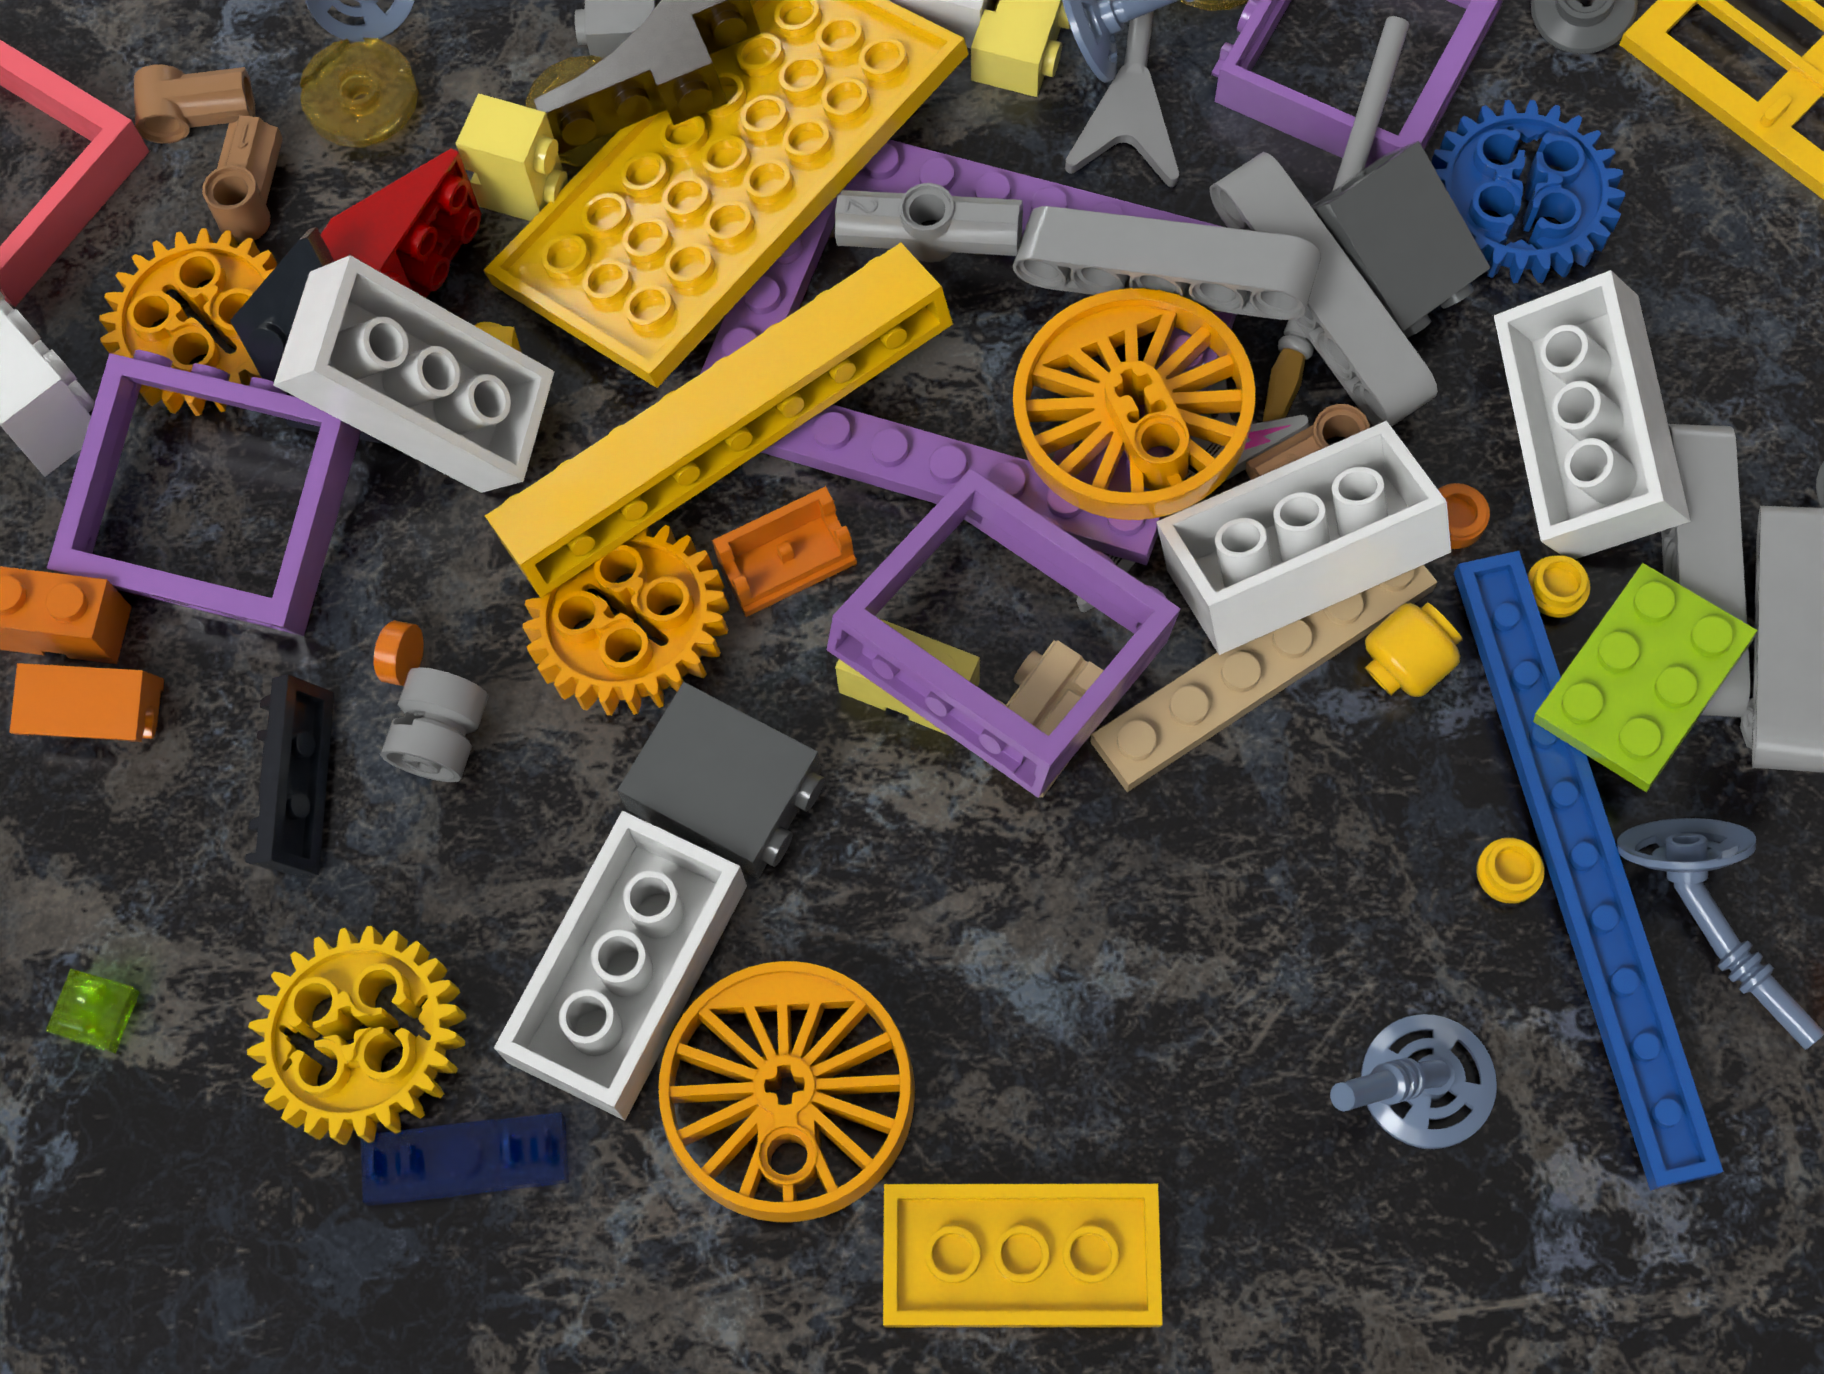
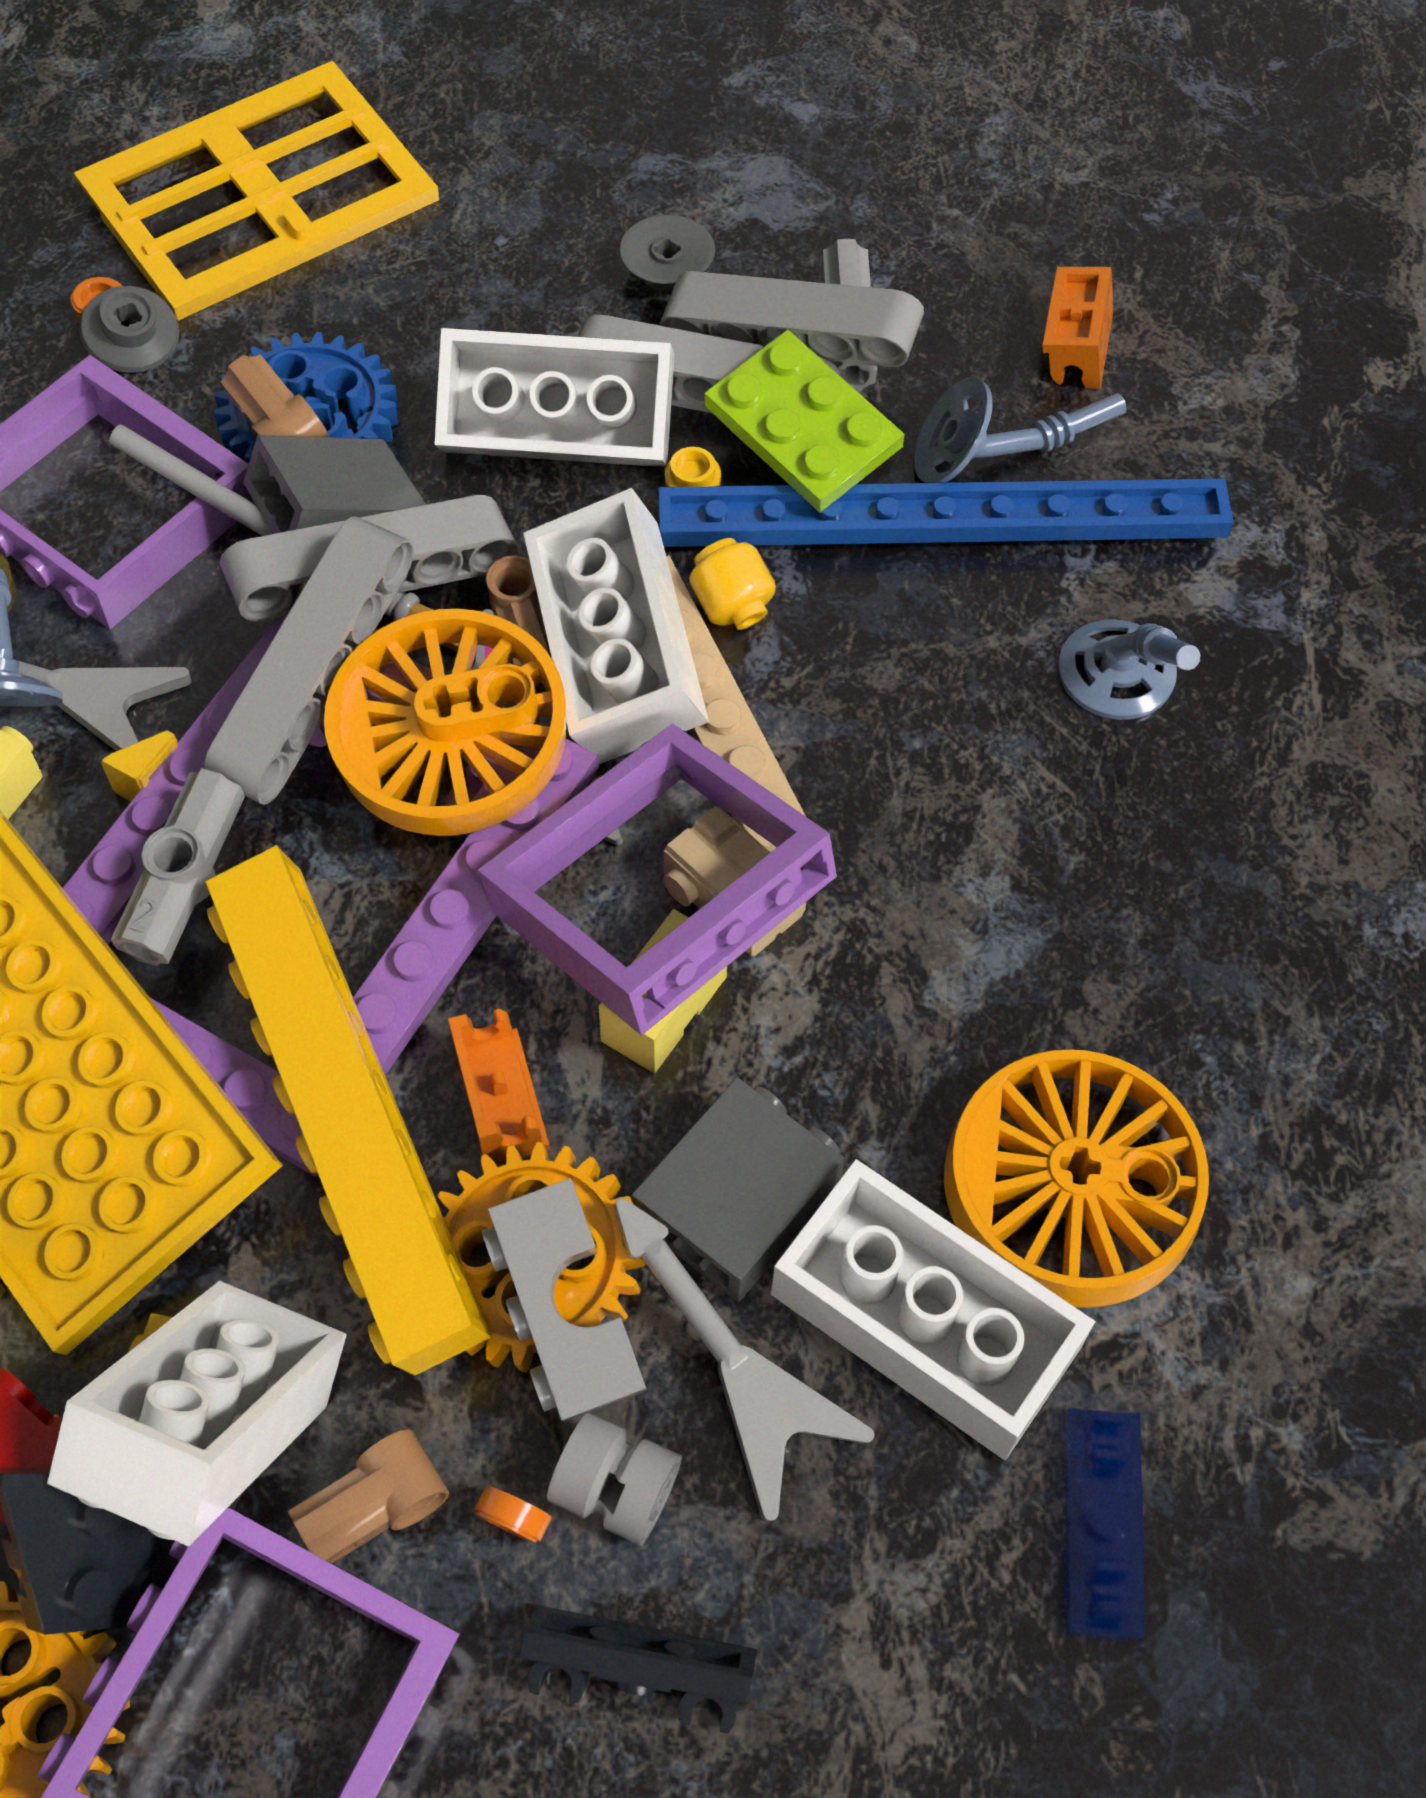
camera: 85 degrees left, 10 degrees down
yellow gear [247,926,466,1145] -> none
yellow plate [883,1184,1163,1327] -> none
yellow plate [1476,838,1544,903] -> none
none -> yellow slope [101,730,178,802]
none -> medium nougat piece [221,354,329,437]
none -> medium nougat piece [288,1429,449,1564]
none -> light grey arch [482,1178,647,1421]
none -> light grey piece [614,1198,874,1521]

